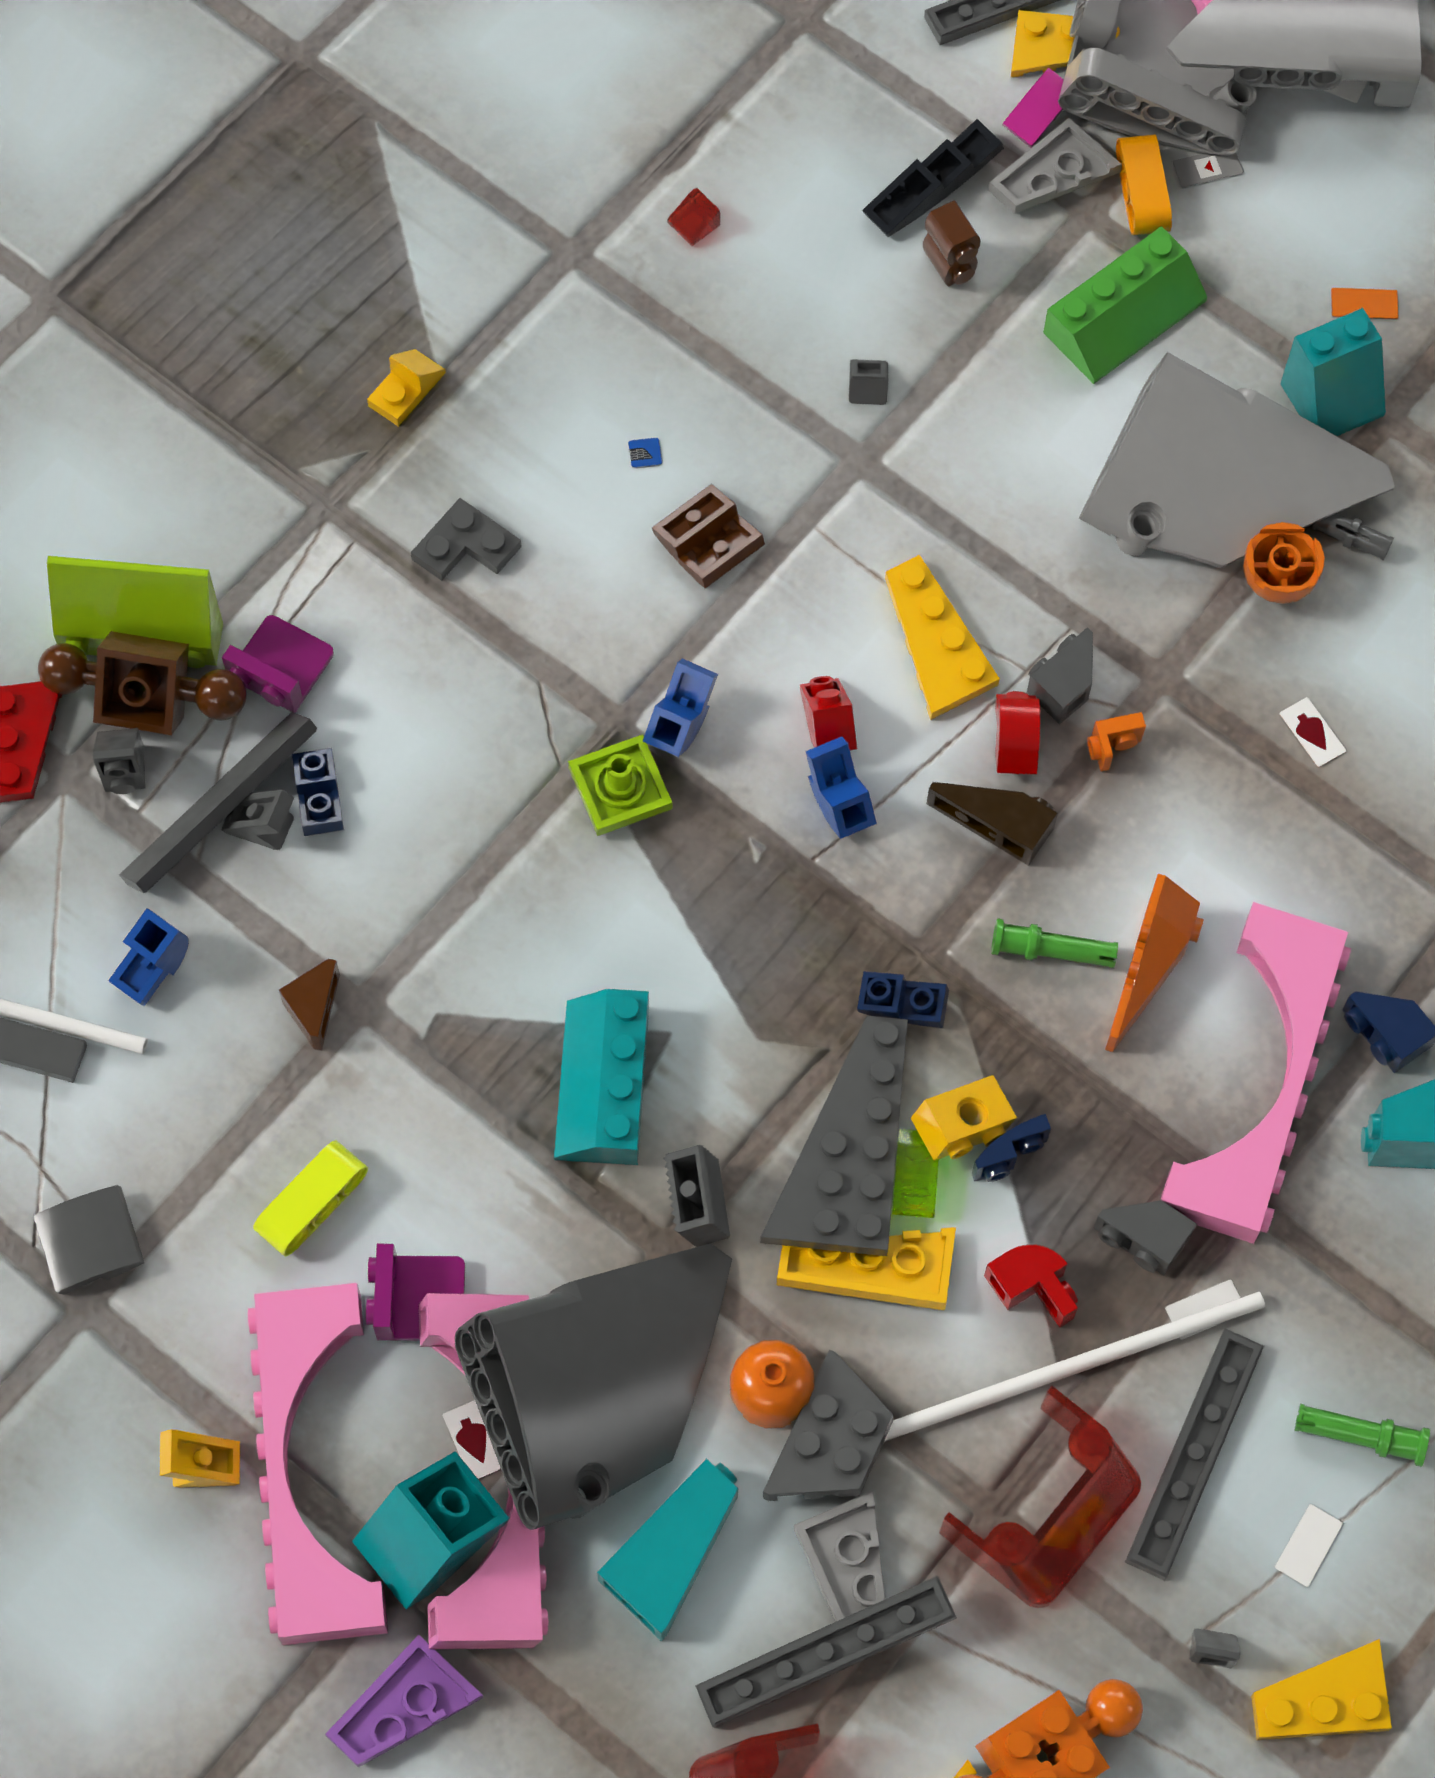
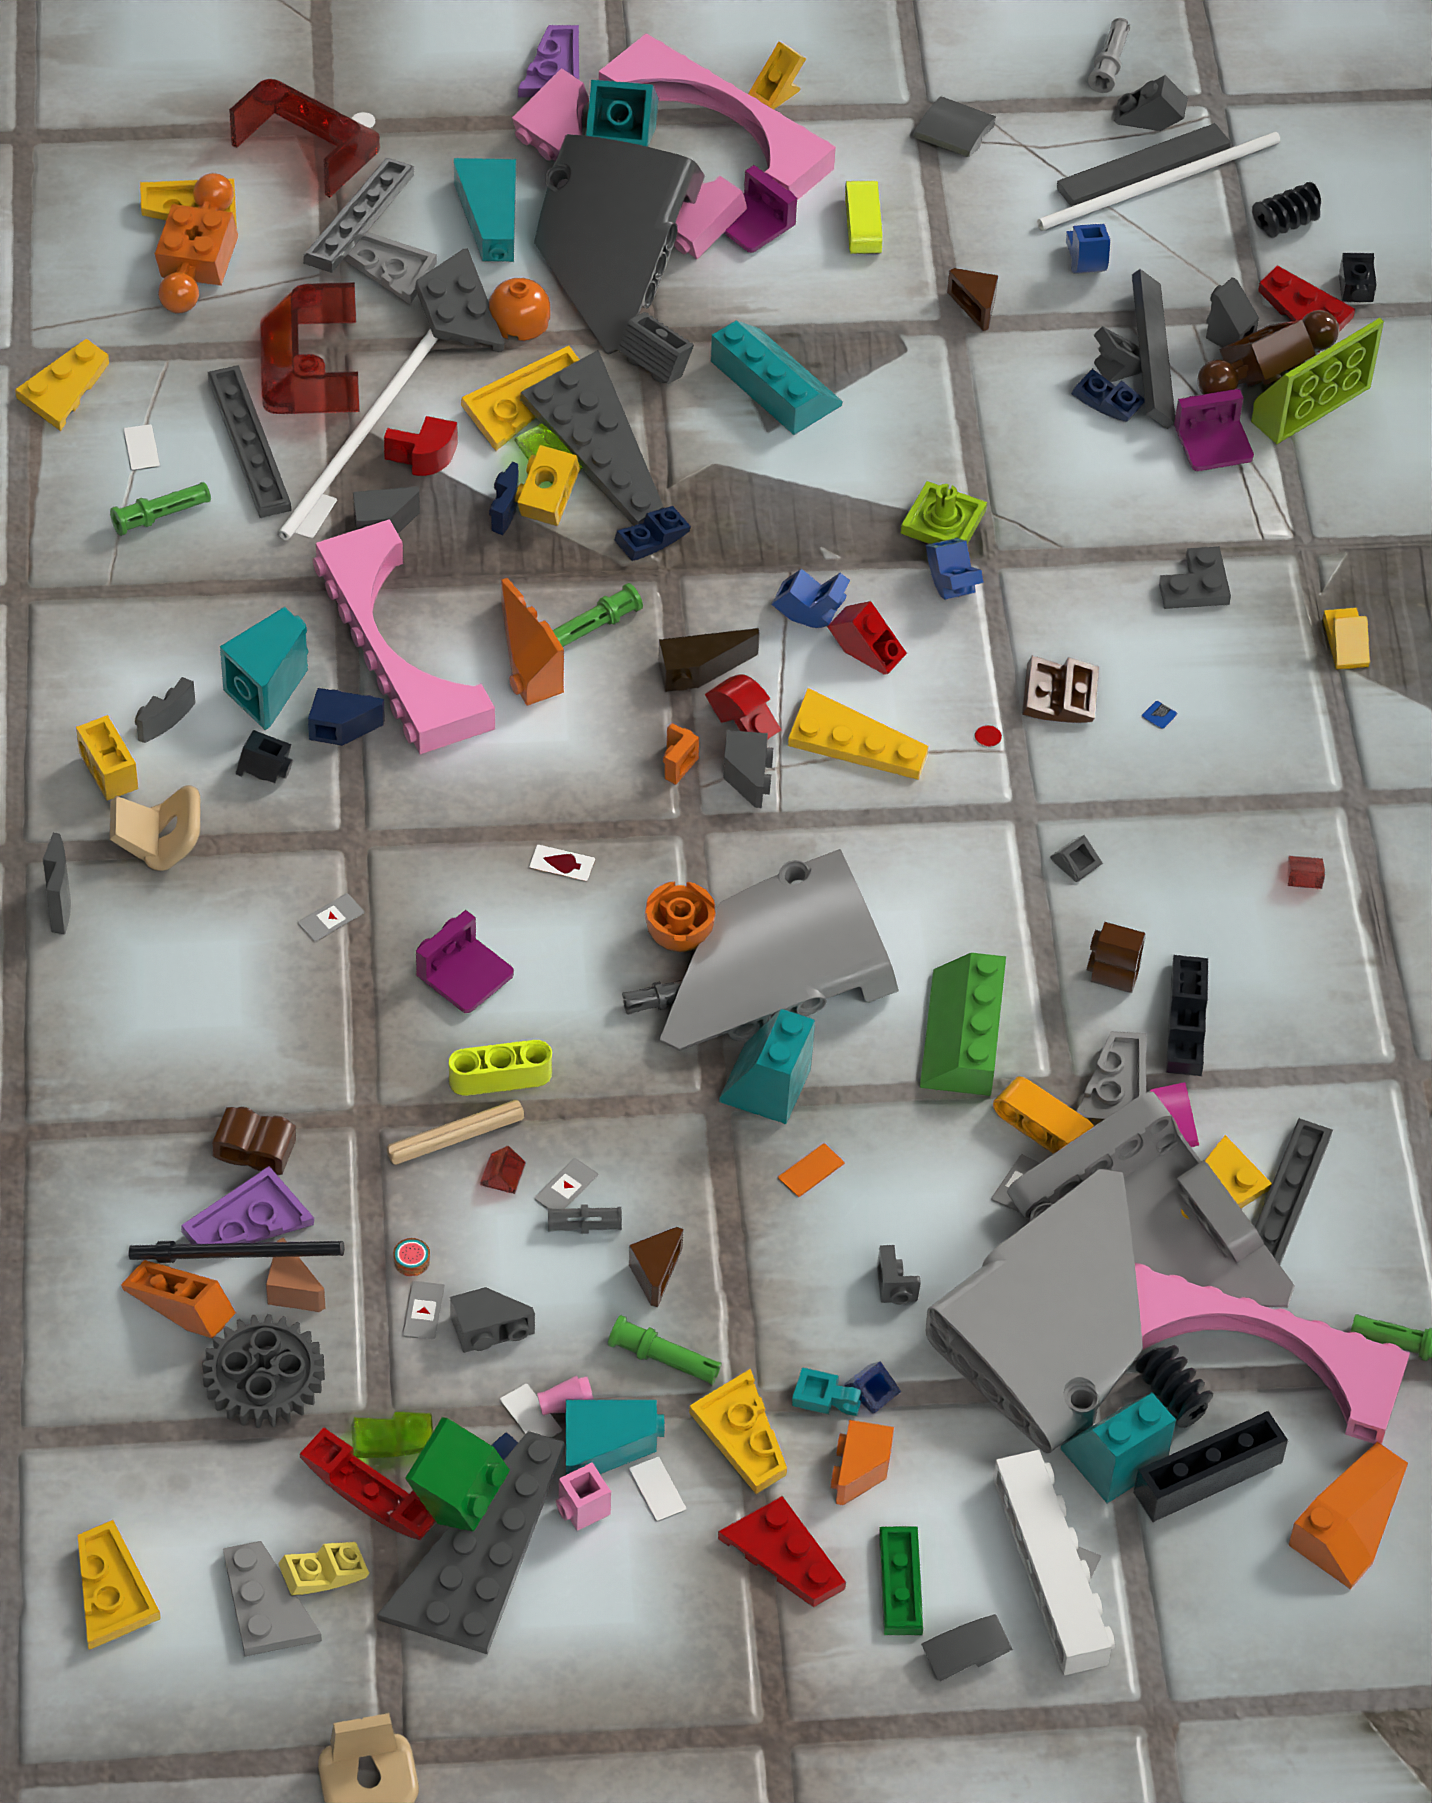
camera: 135 degrees right, 15 degrees down
dark grey slope [1189,1628,1240,1669] -> none
none -> dark grey bracket [877,1245,921,1305]
none -> red sticker [975,725,1002,747]

